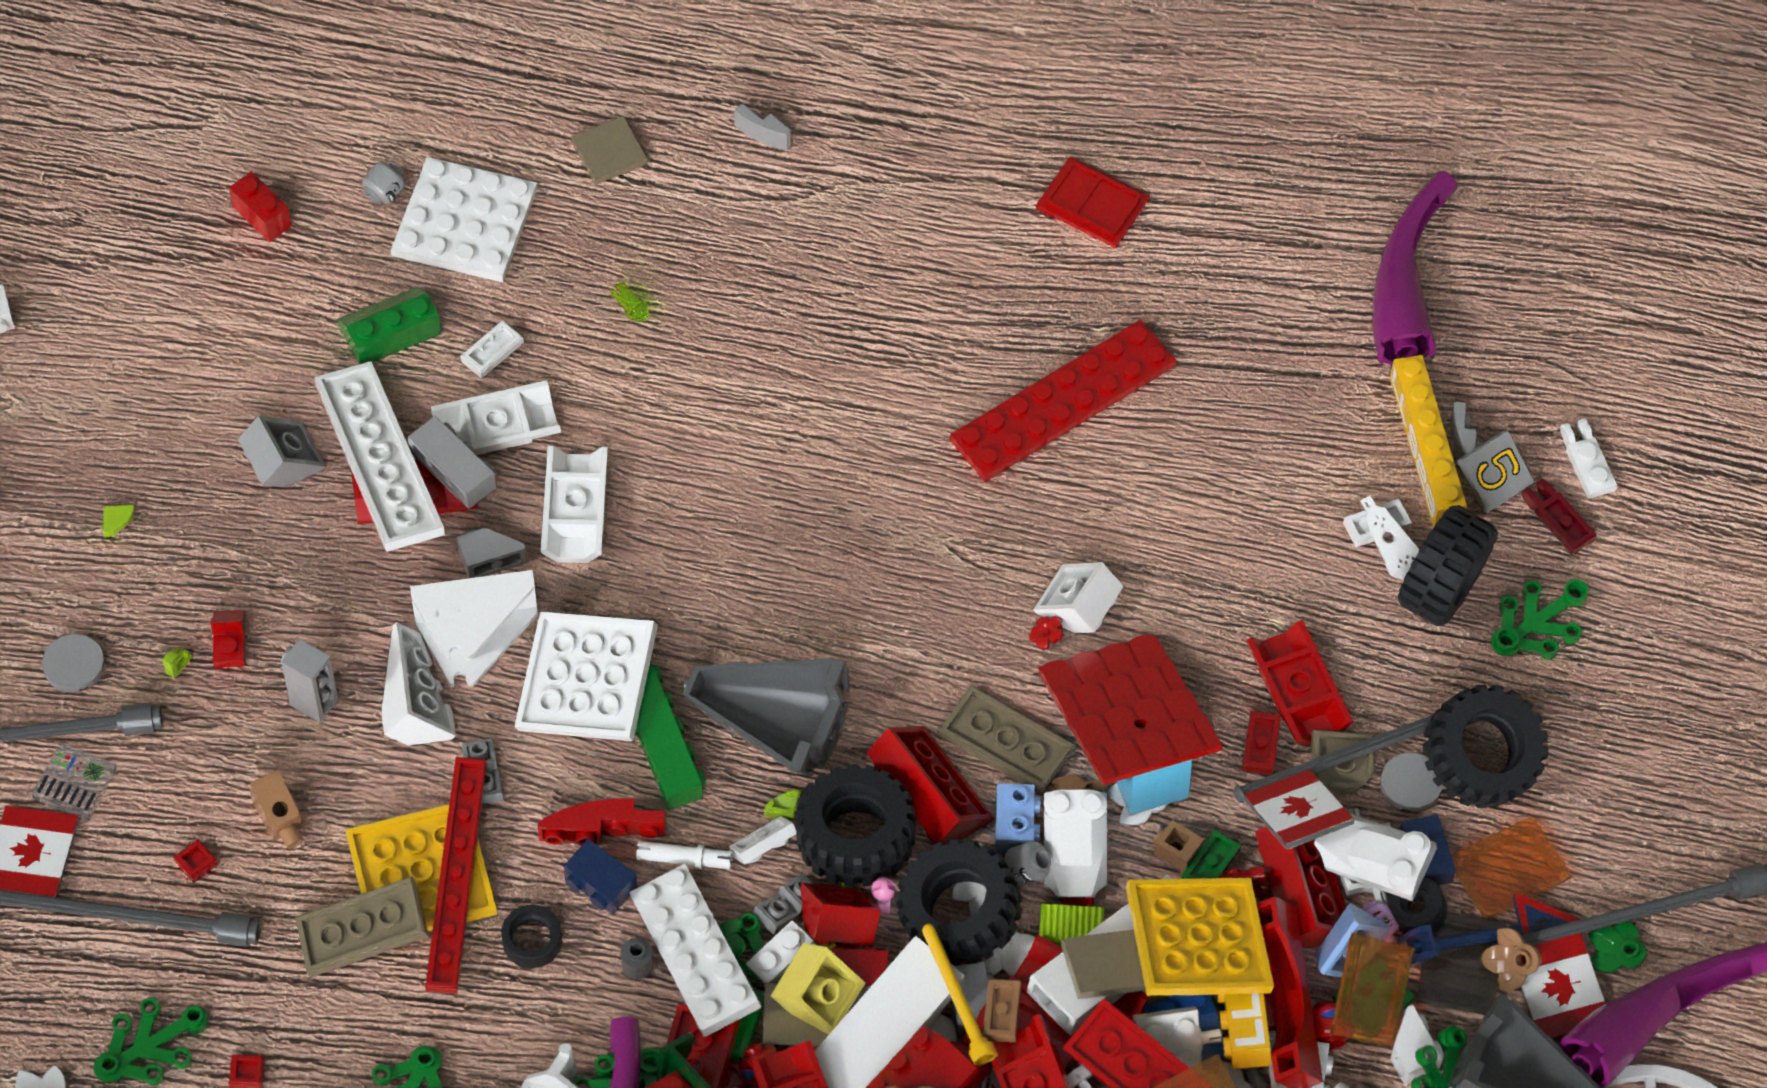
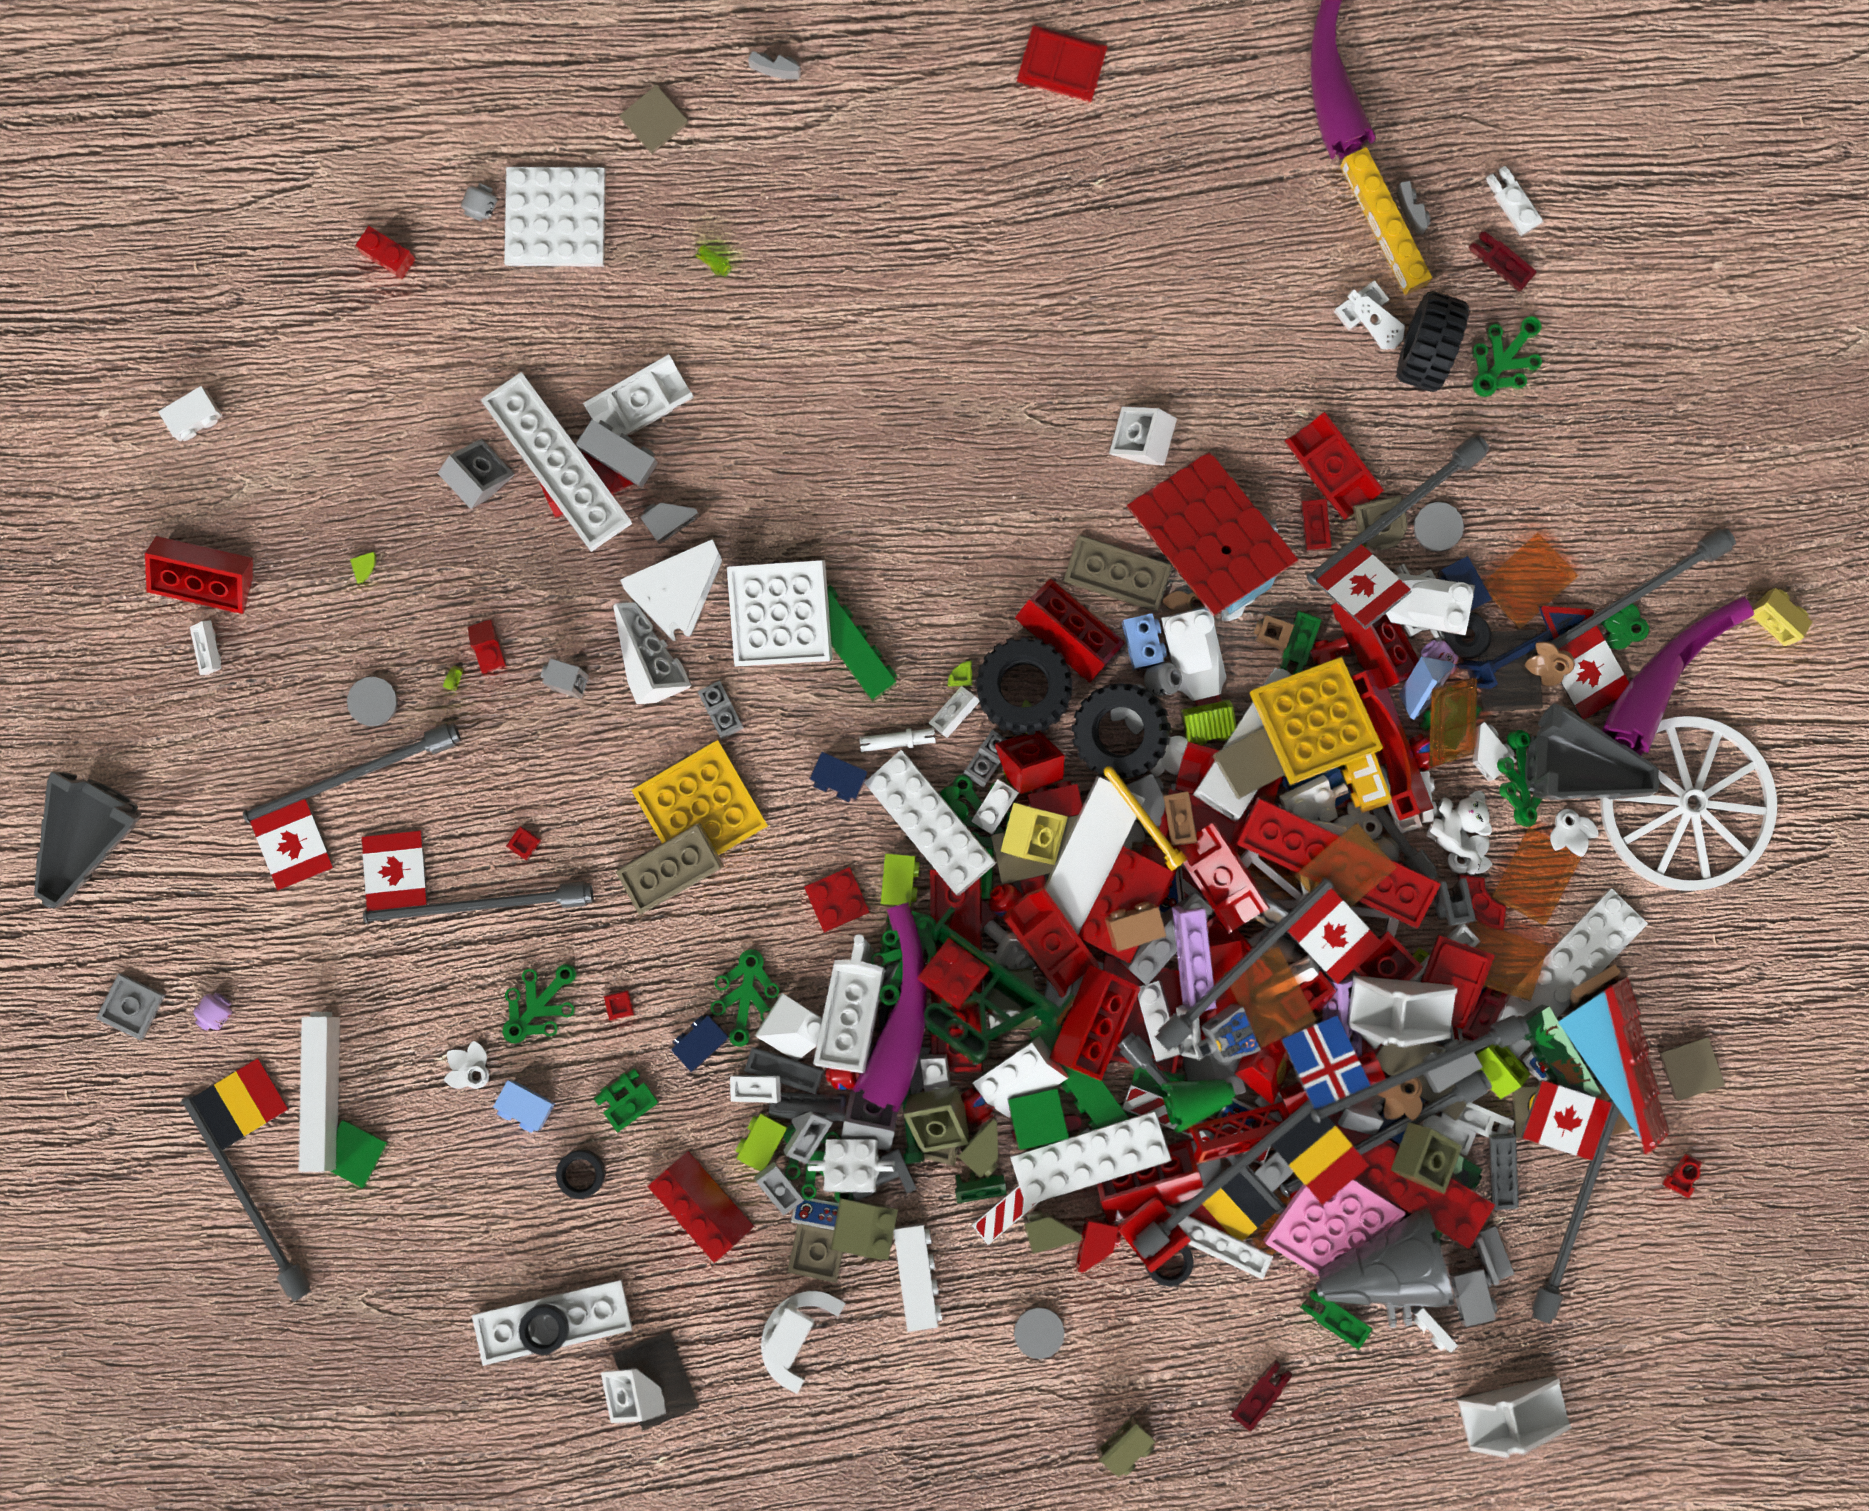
camera: 15 degrees left, 25 degrees up
clear tile [32,743,117,820] -> none
medium nougat torso [250,770,304,849] -> none
green slope [336,287,441,364] -> none
red tile [425,757,487,994] -> none
white plate [460,320,524,379] -> none
black tyre [501,904,562,969] -> none
red slope [538,798,666,846] -> none
white piece [541,446,608,563] -> none
dark grey brick [620,938,653,980] -> none
dark grey cone [683,658,849,776] -> none
bright pink arm [871,877,896,914] -> none
red plate [950,319,1176,482] -> none
red plant [1029,616,1064,651] -> none
black tyre [1423,684,1549,808] -> none
light grey tile [1457,431,1535,512] -> none
none -> red plate [804,867,870,933]
none -> lime brick [881,854,920,907]

